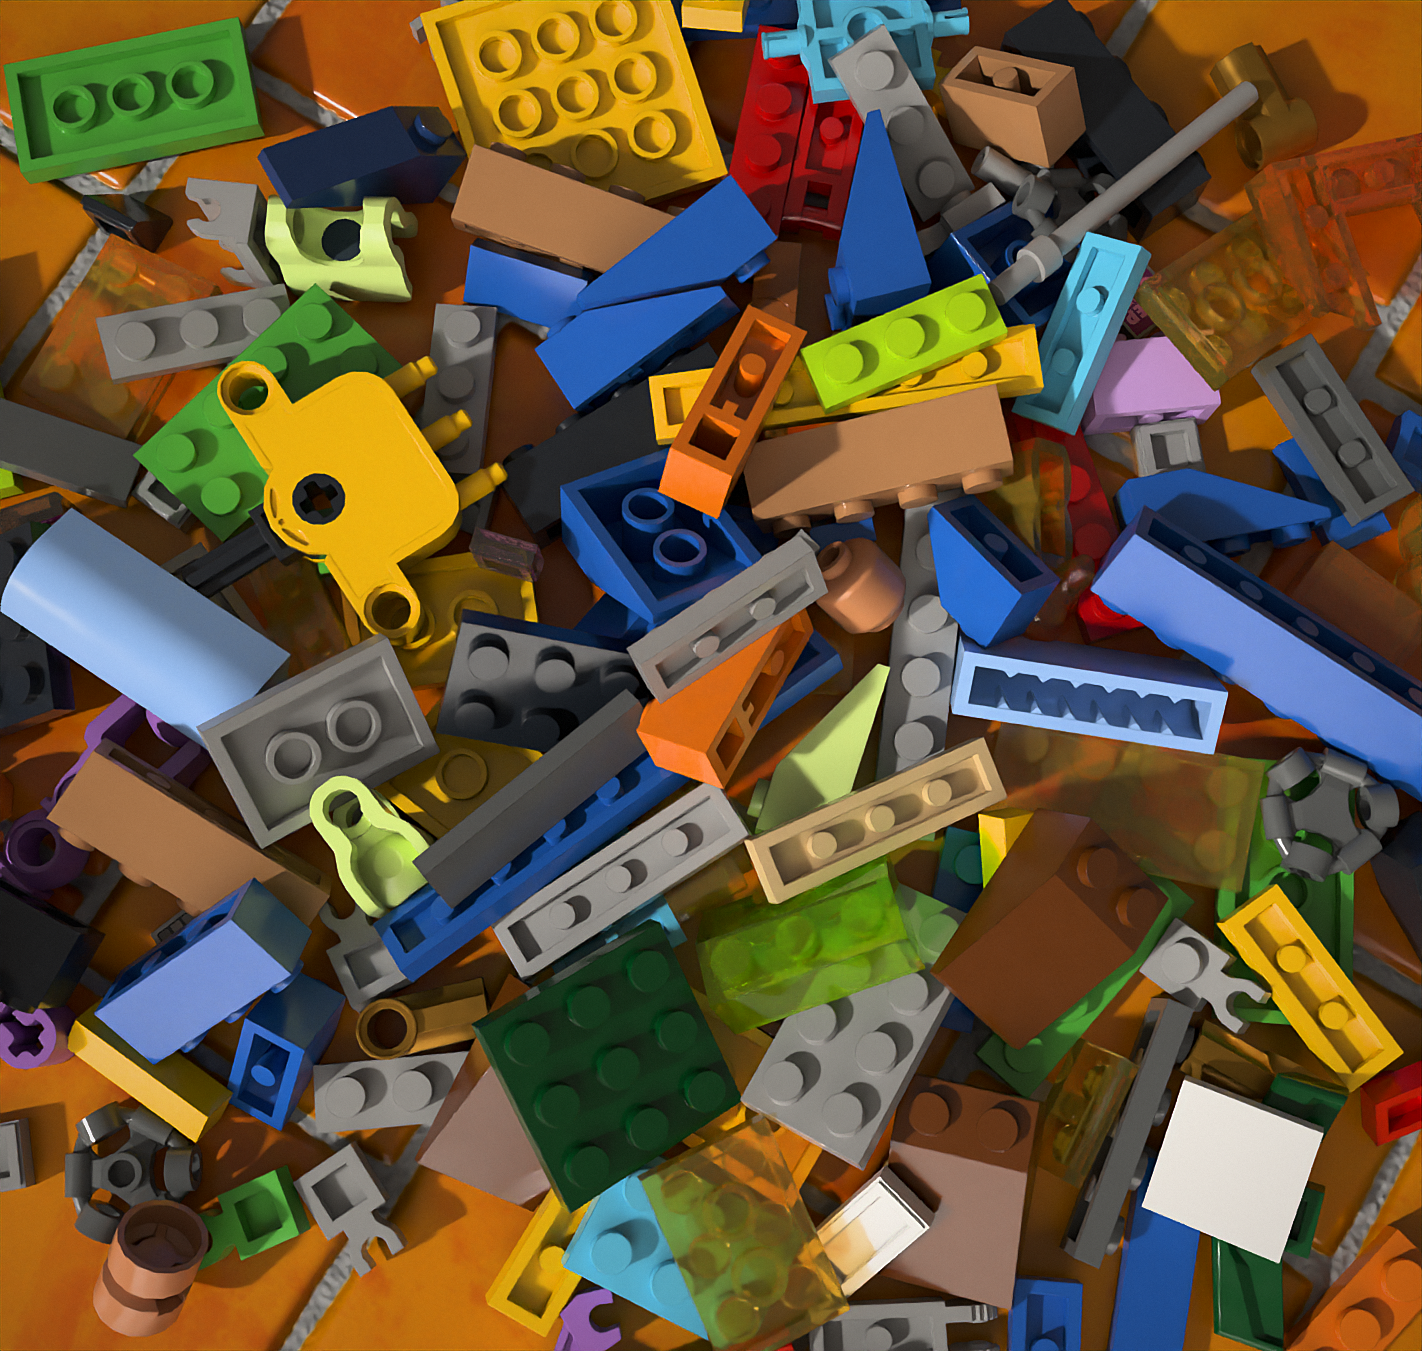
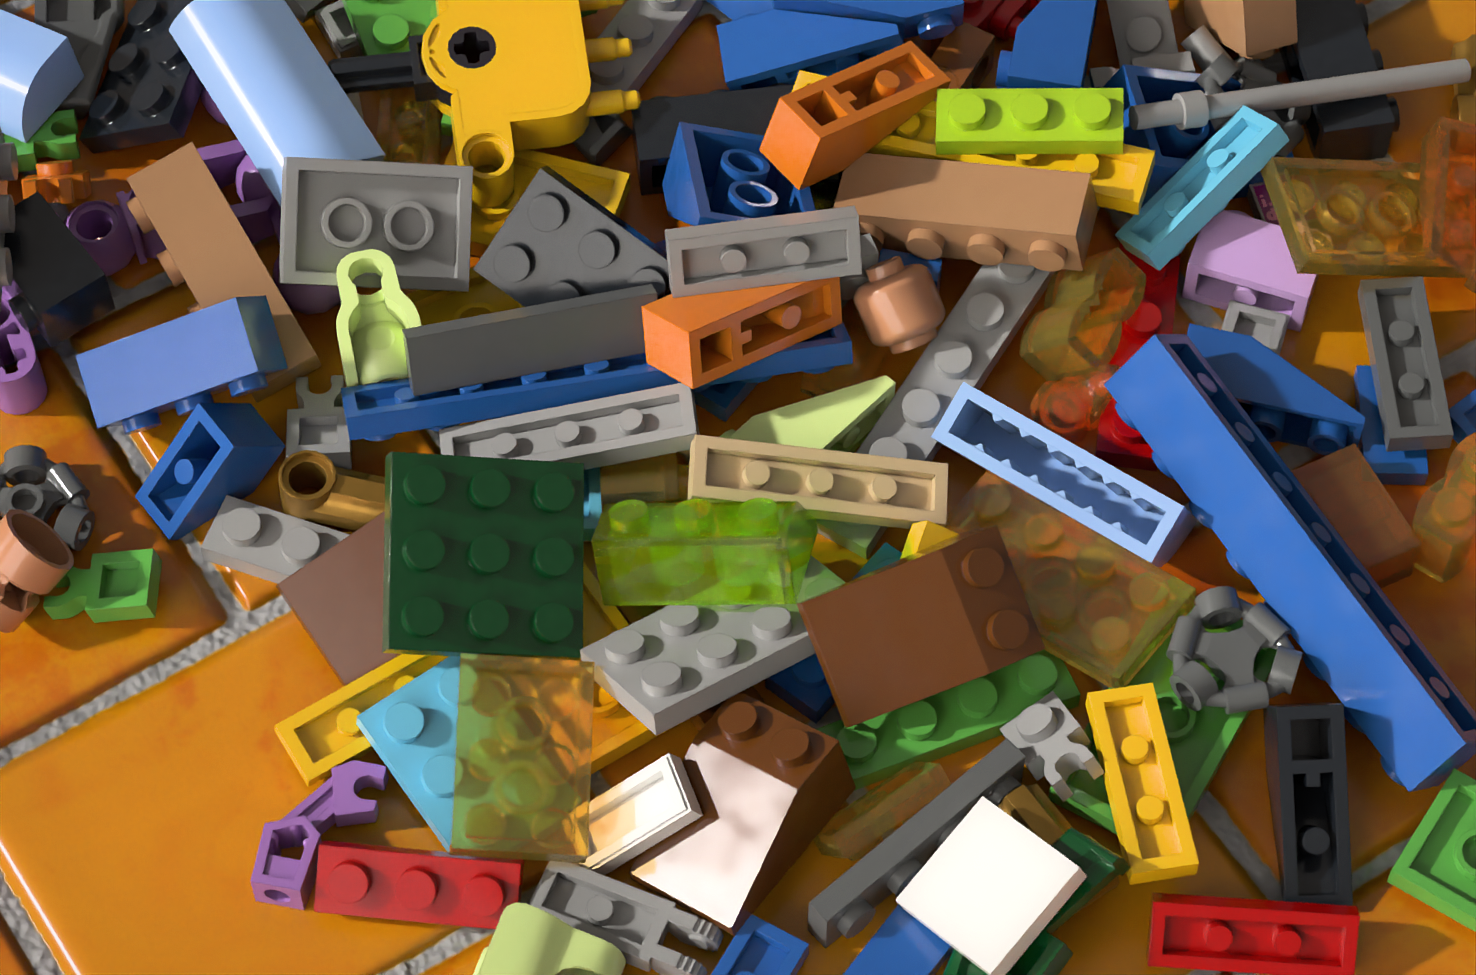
camera: 25 degrees right, 20 degrees down
yellow piece [67,998,233,1143] -> none
light grey plate [293,1141,409,1277] -> none
clear smoke tile [469,527,545,583] -> none
blue slope [927,494,1061,650] -> none

